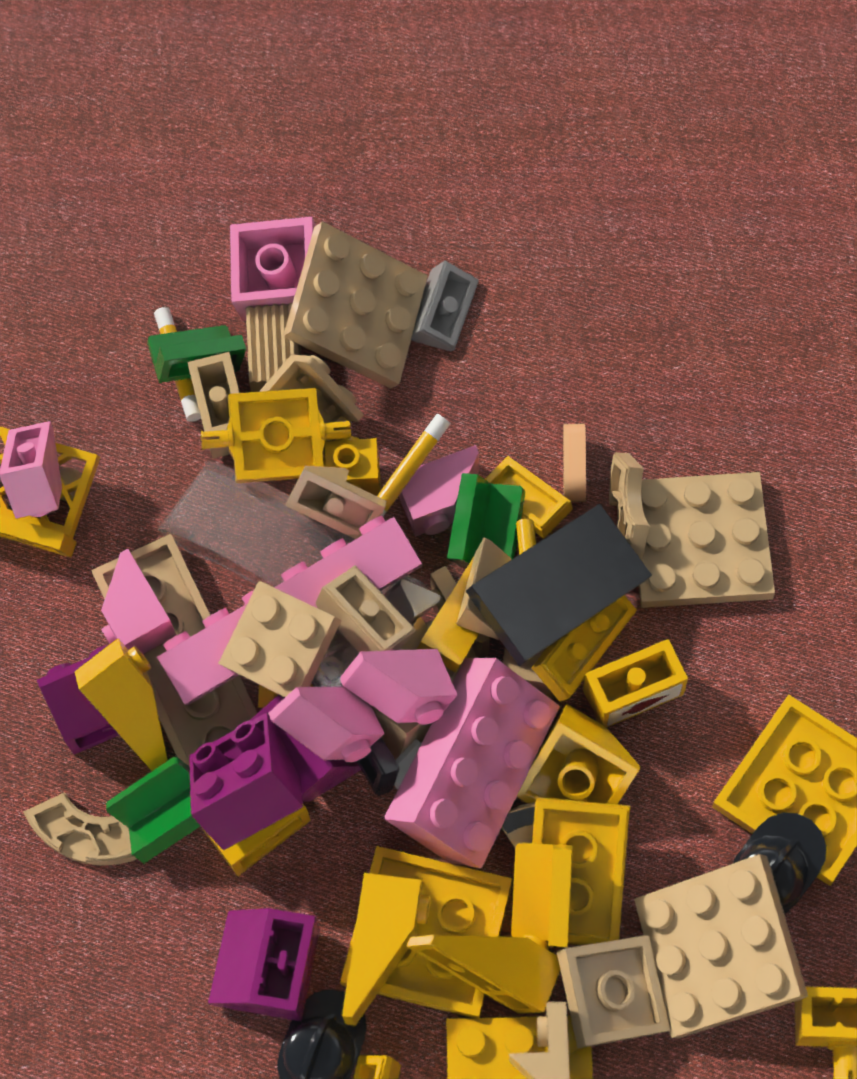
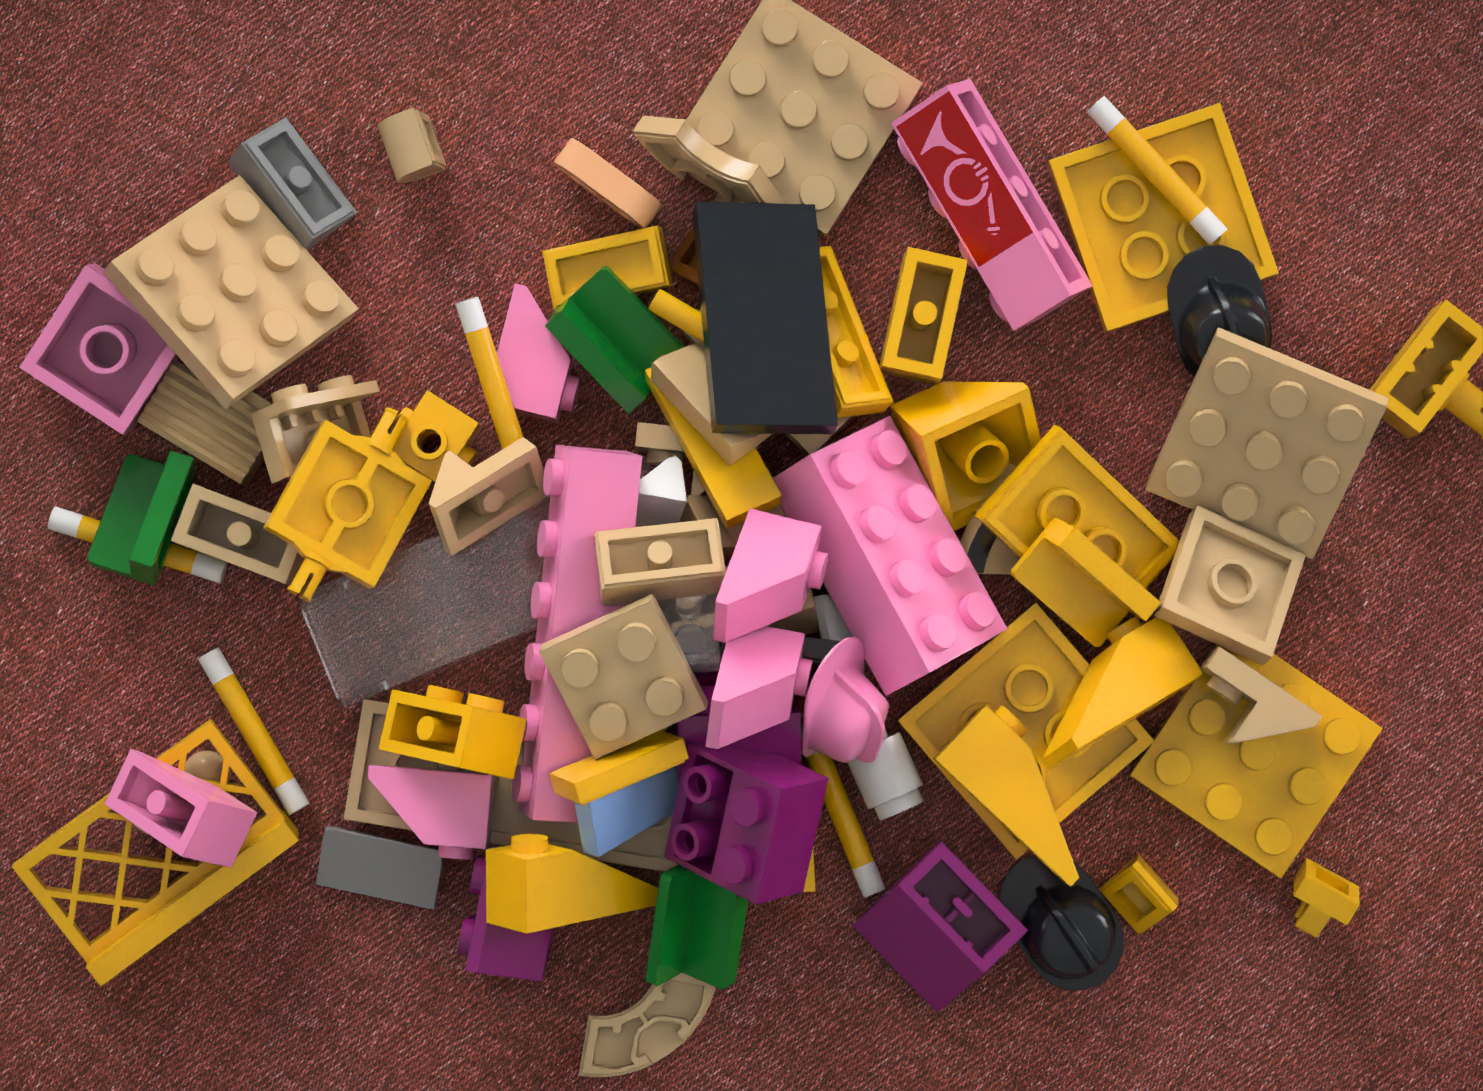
camera: 60 degrees left, 20 degrees up
none -> yellow bar [198,647,310,816]
none -> light grey slope [316,825,446,910]
none -> tan brick [377,107,447,183]
none -> yellow brick [378,685,527,779]
none -> yellow tile [549,730,689,805]
none -> light blue tile [574,767,679,857]
none -> bright pink piece [801,637,889,763]
none -> yellow bar [801,726,886,898]
none -> white brick [848,729,924,820]
none -> bright pink brick [891,79,1093,331]
none -> yellow bar [1087,96,1227,245]

